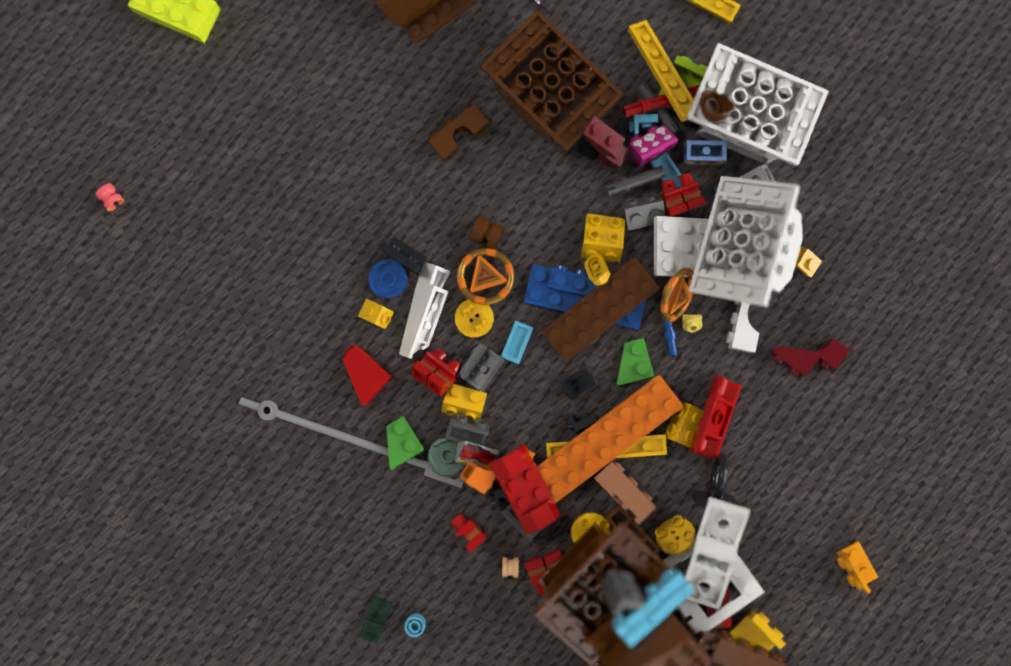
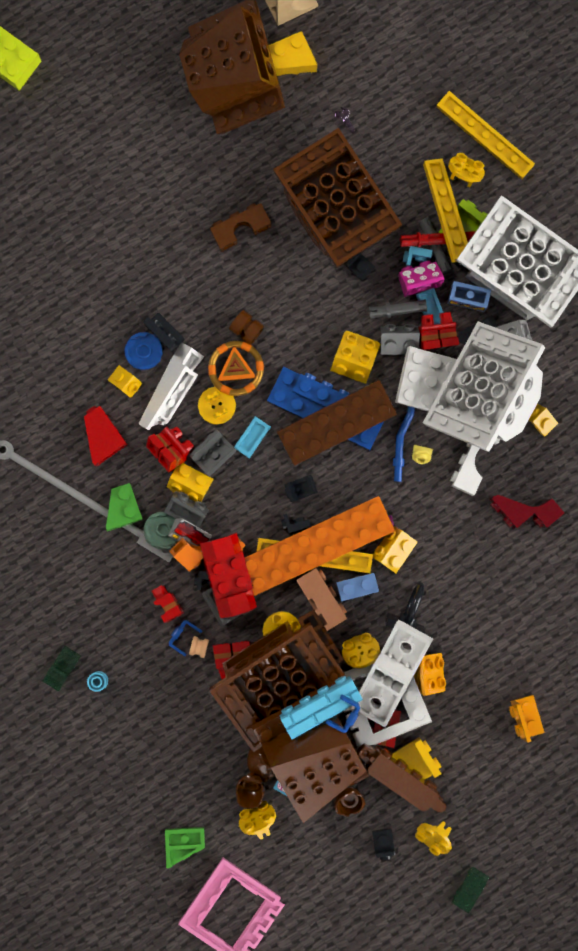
camera: 10 degrees right, 0 degrees up
dark red arch [581,115,630,167] -> none
yellow plate [584,253,610,286] -> none
dark grey bracket [601,570,645,616] -> none
bright green wing [616,338,654,386] -> none
piece [660,267,694,322] -> none
red piece [689,375,742,460] -> none
reddish brown hair [700,90,735,124] -> none
none -> blue piece [169,620,202,656]
none -> blue piece [326,695,360,733]
none -> medium blue brick [336,573,379,601]
none -> light orange bracket [413,653,446,696]
none -> yellow plate [448,153,485,188]

